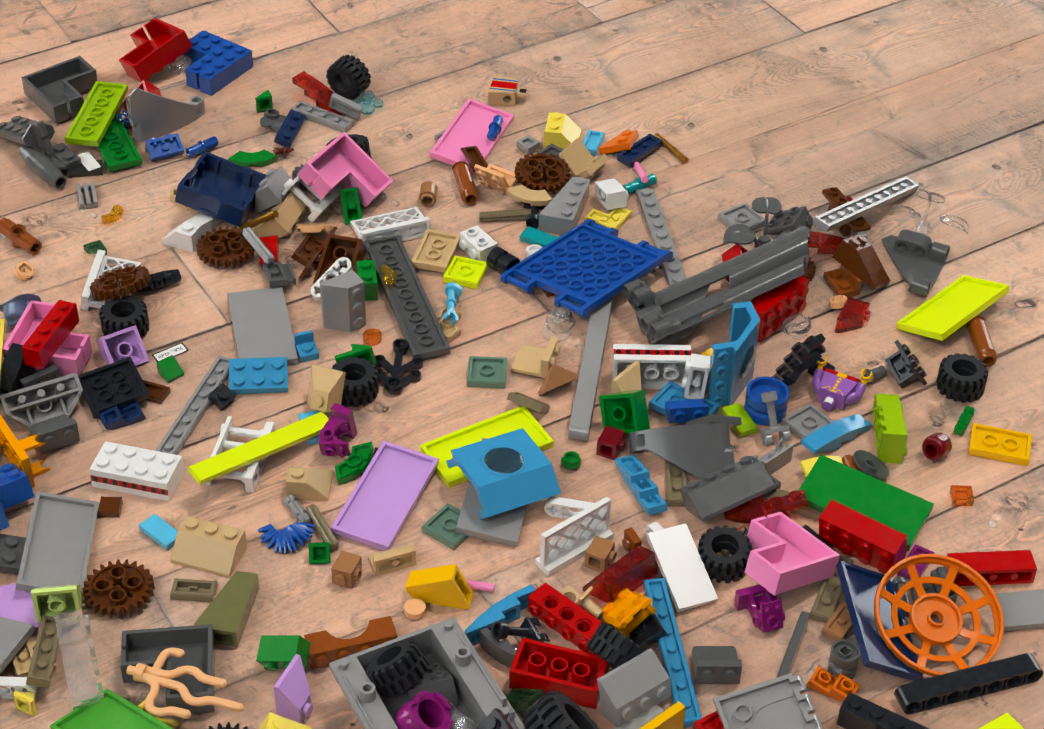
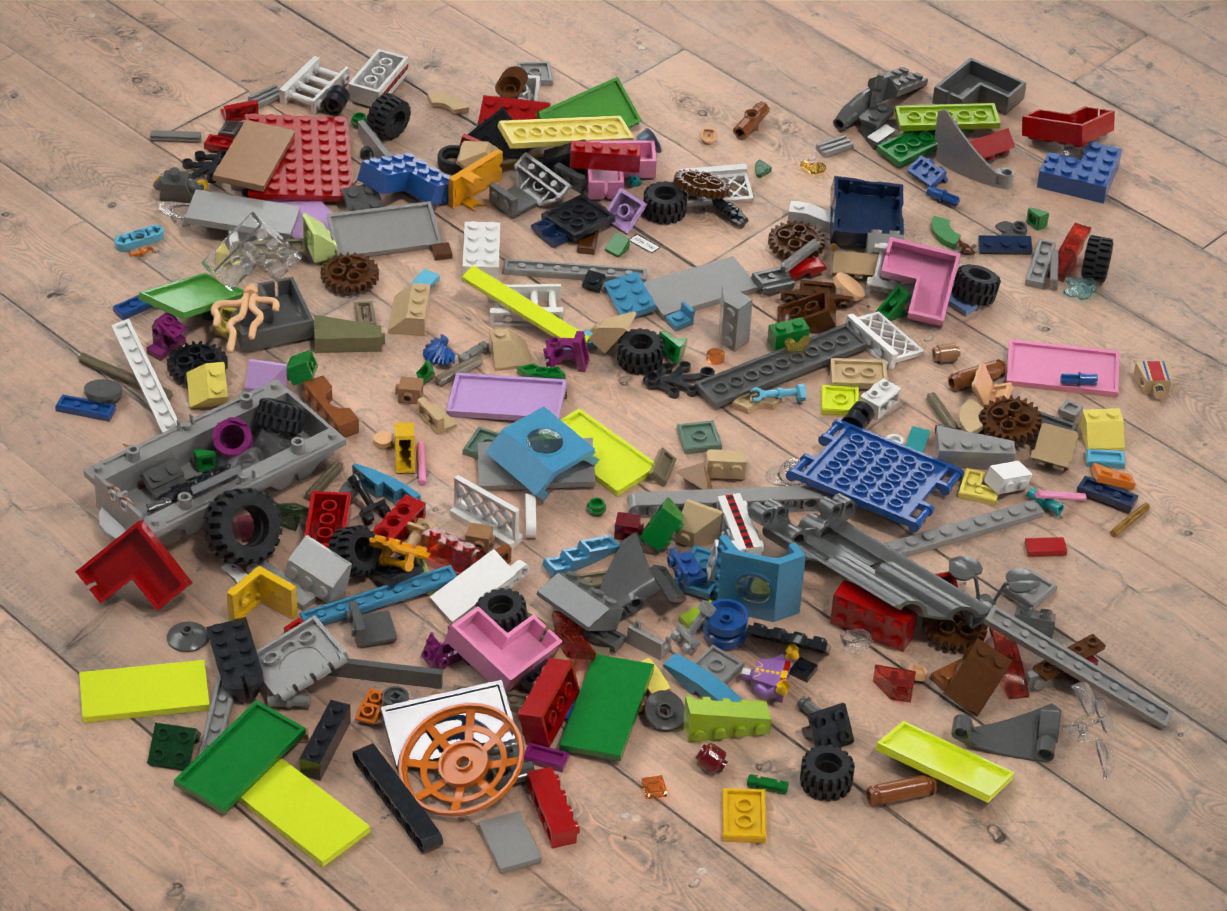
camera: 75 degrees right, 0 degrees up
white beam [310,257,352,301] -> none
reddish brown tile [461,146,488,172] -> none
none -> red tile [1024,537,1067,557]

